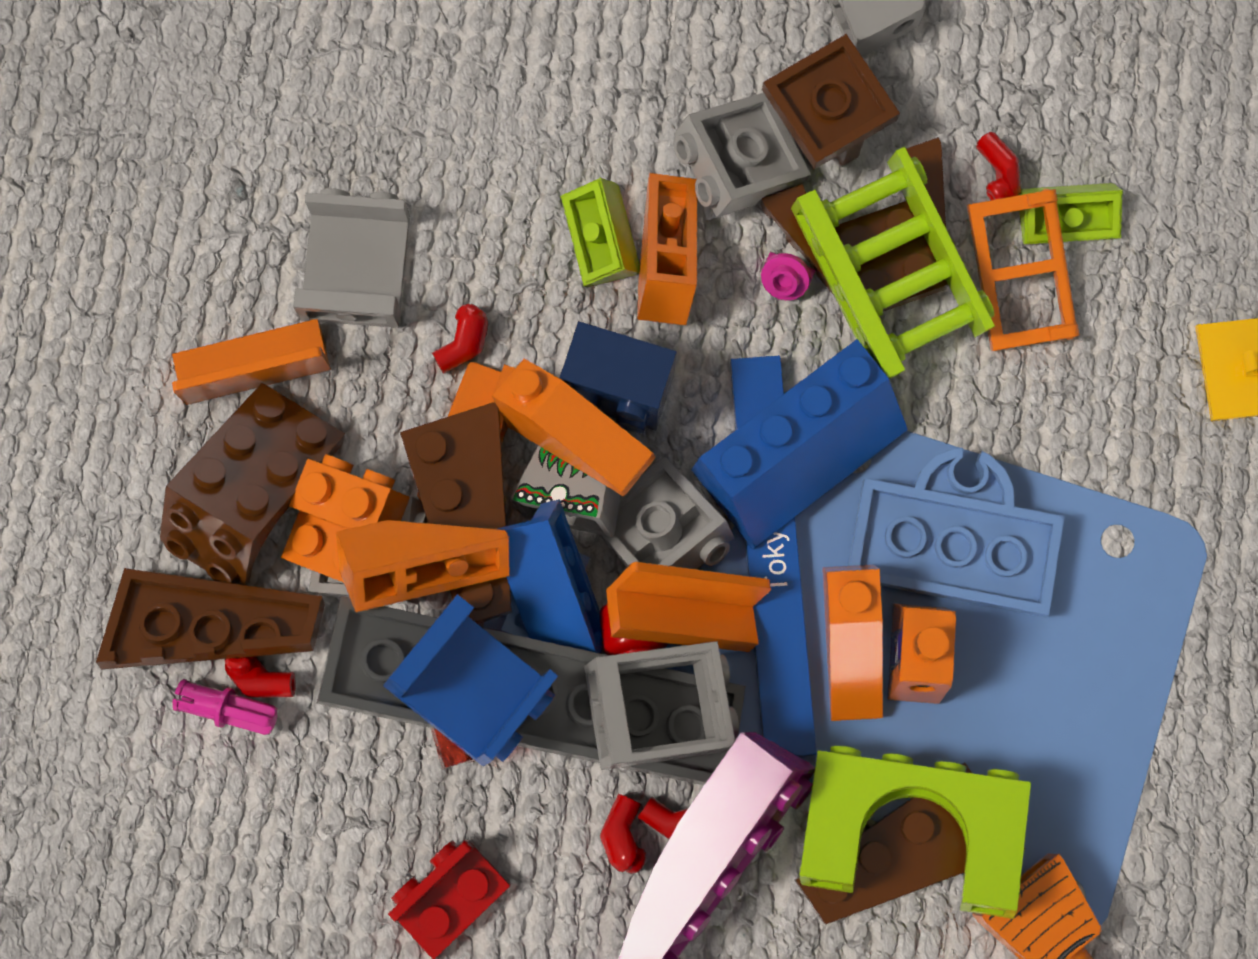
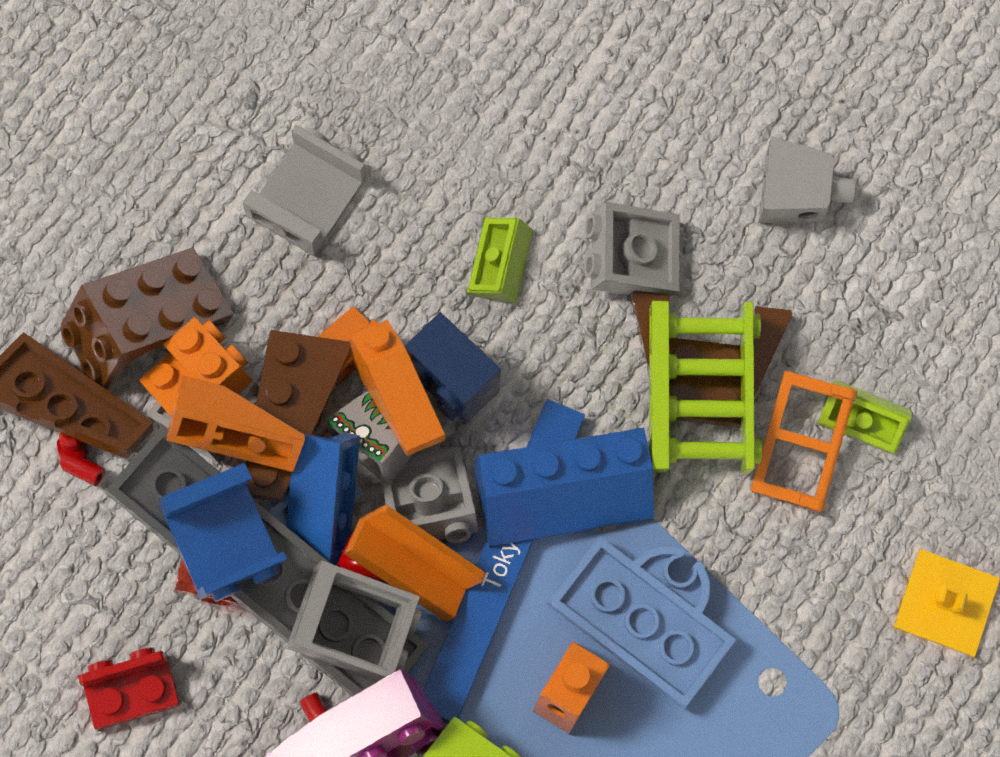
camera: 25 degrees right, 5 degrees down
orange panel [172,319,331,405] -> none
dark pink axle [172,679,278,735] -> none
red arm [432,304,489,374] -> none
red arm [600,793,646,874] -> none
orange slope [637,173,697,325] -> none
dark pink plate [761,251,816,300] -> none
reddish brown bracket [762,34,900,169] -> none
orange slope [822,564,883,721] -> none
red arm [976,132,1021,200] -> none

